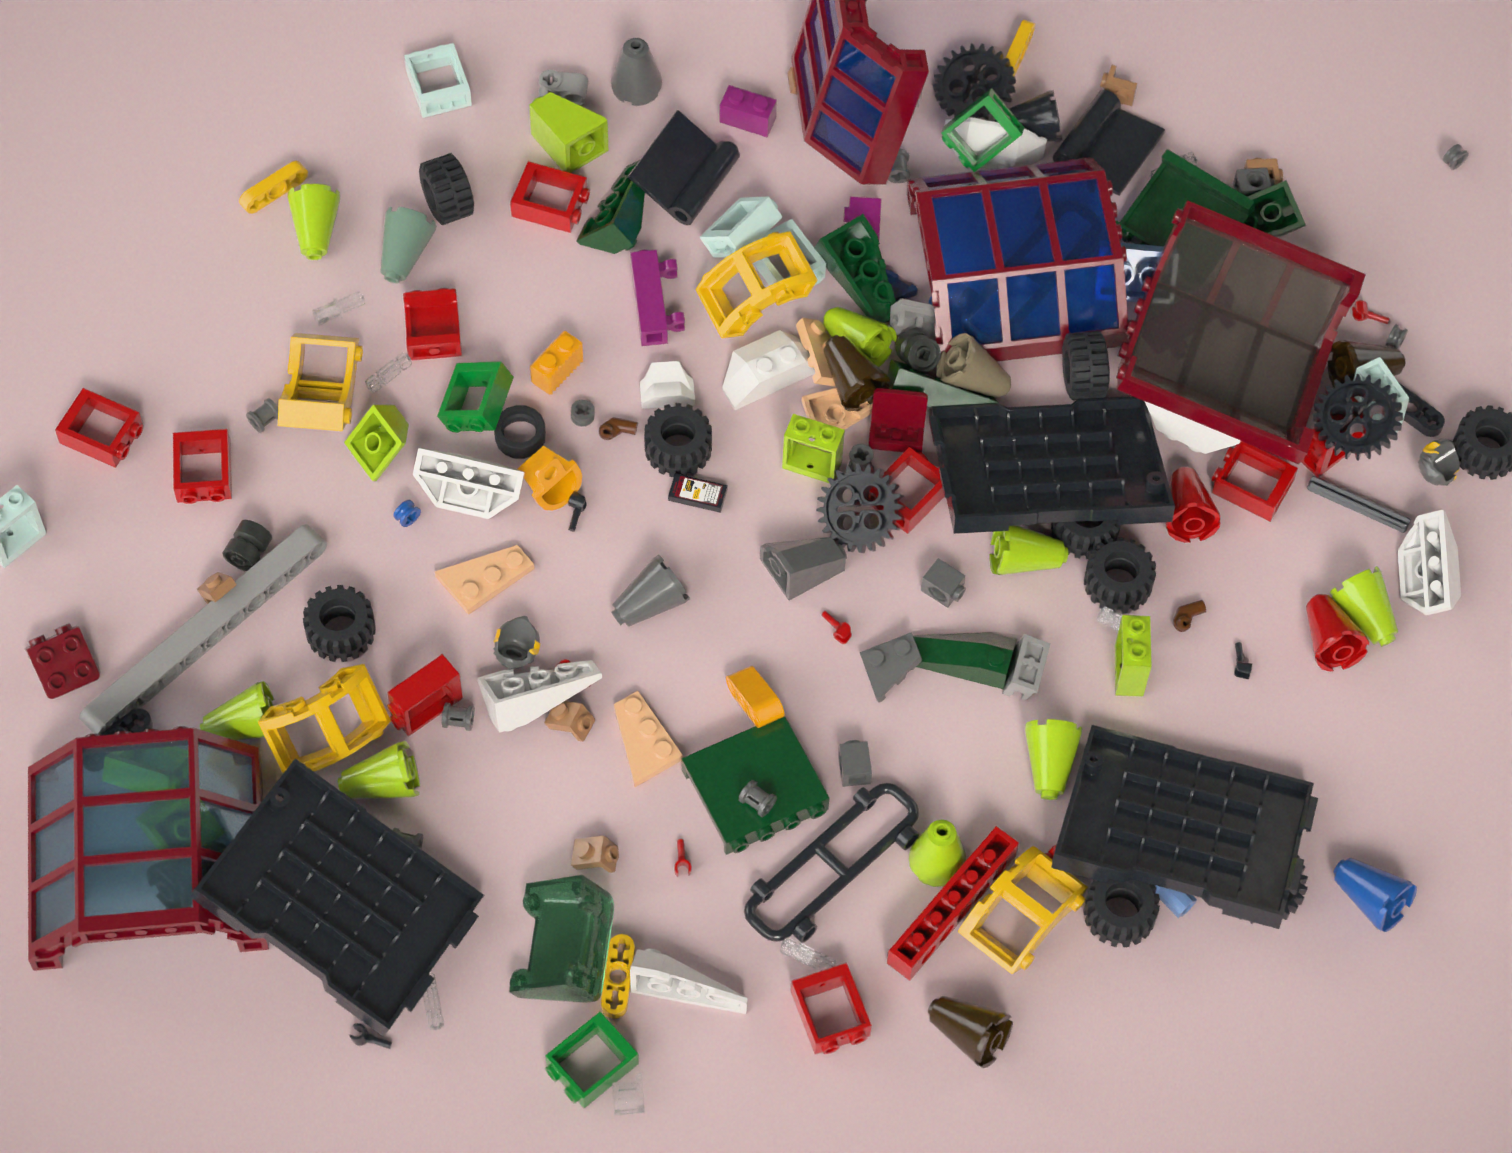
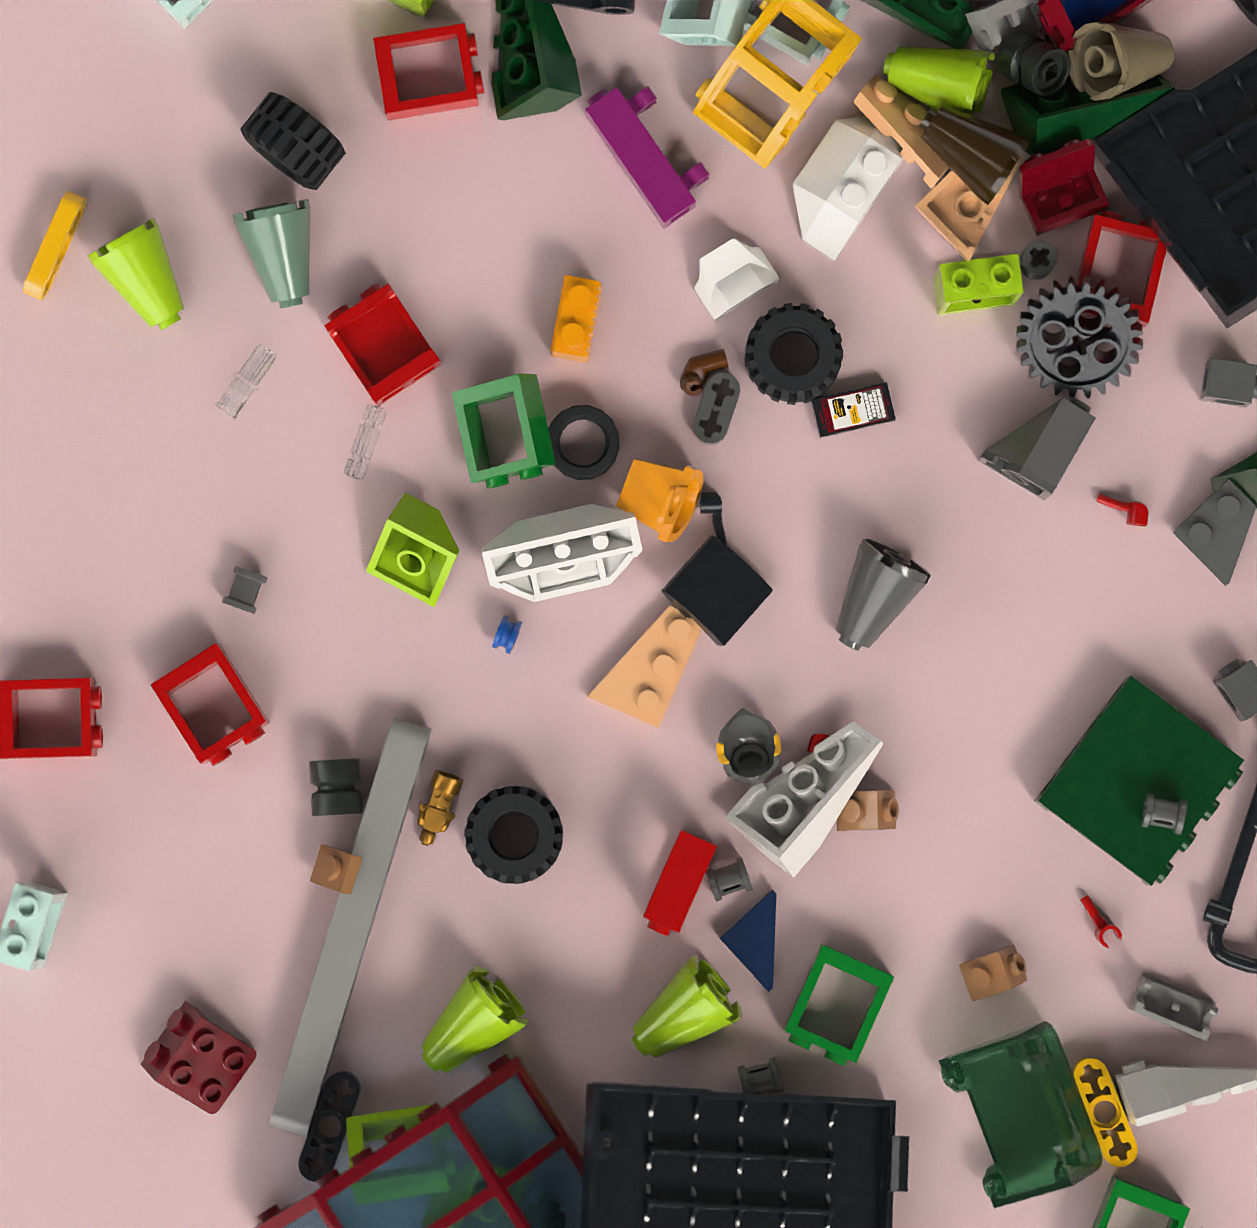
camera: 20 degrees left, 25 degrees up
yellow window [258,664,391,773] -> none
yellow window [278,333,363,431] -> none
dark grey bush [571,400,595,427] -> none
light nougat wing [614,691,683,787] -> none
light orange beam [726,665,785,728] -> none
none -> pearl gold piece [417,770,464,846]
none -> black slope [661,535,773,646]
none -> dark grey beam [693,372,740,445]
none -> dark blue tile [719,890,777,992]
none -> green window [783,944,894,1066]
none -> light grey hinge [1128,973,1218,1041]

